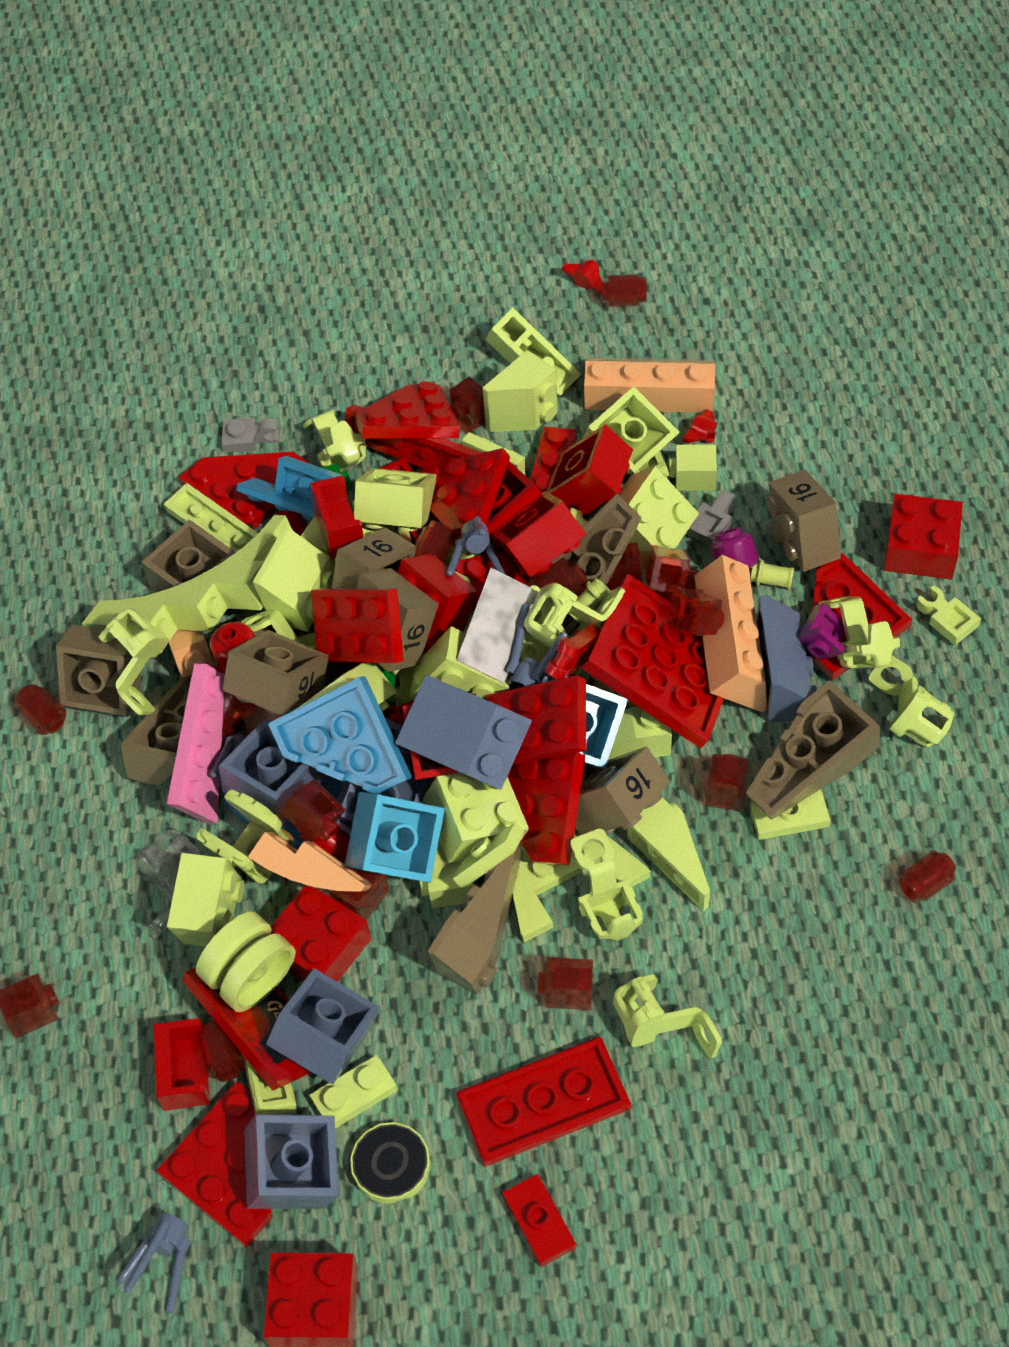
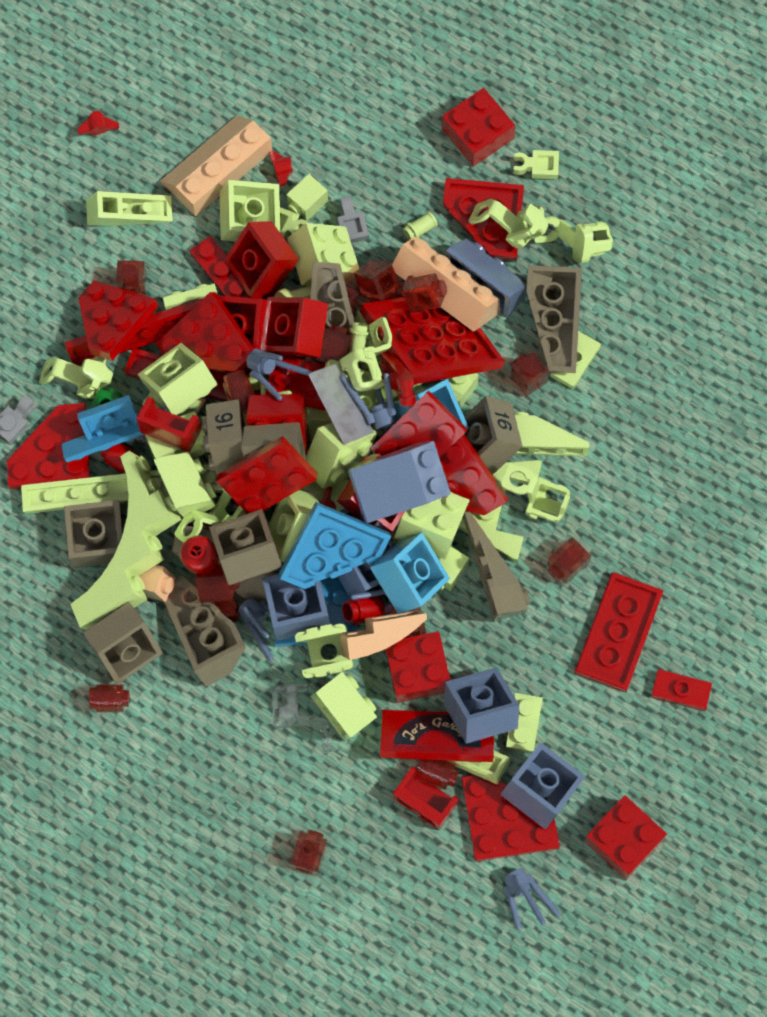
camera: 50 degrees left, 15 degrees up
yellowish green piece [98,609,169,715] -> none
bright pink wing [167,664,225,824] -> none
yellowish green wheel [195,911,296,1012] -> none
clear red brick [277,779,346,842] -> none
black tile [350,1122,431,1204] -> none
yellowish green plate [453,822,524,888] -> none
yellowish green slope [482,350,558,432] -> none
clear red brick [602,274,647,307] -> none
yellowish green piece [613,974,722,1059] -> none
magenta head [710,527,759,574] -> none
dark tan brick [766,469,841,572] -> none
magenta bracket [797,603,845,660] -> none
clear red brick [898,850,956,903] -> none

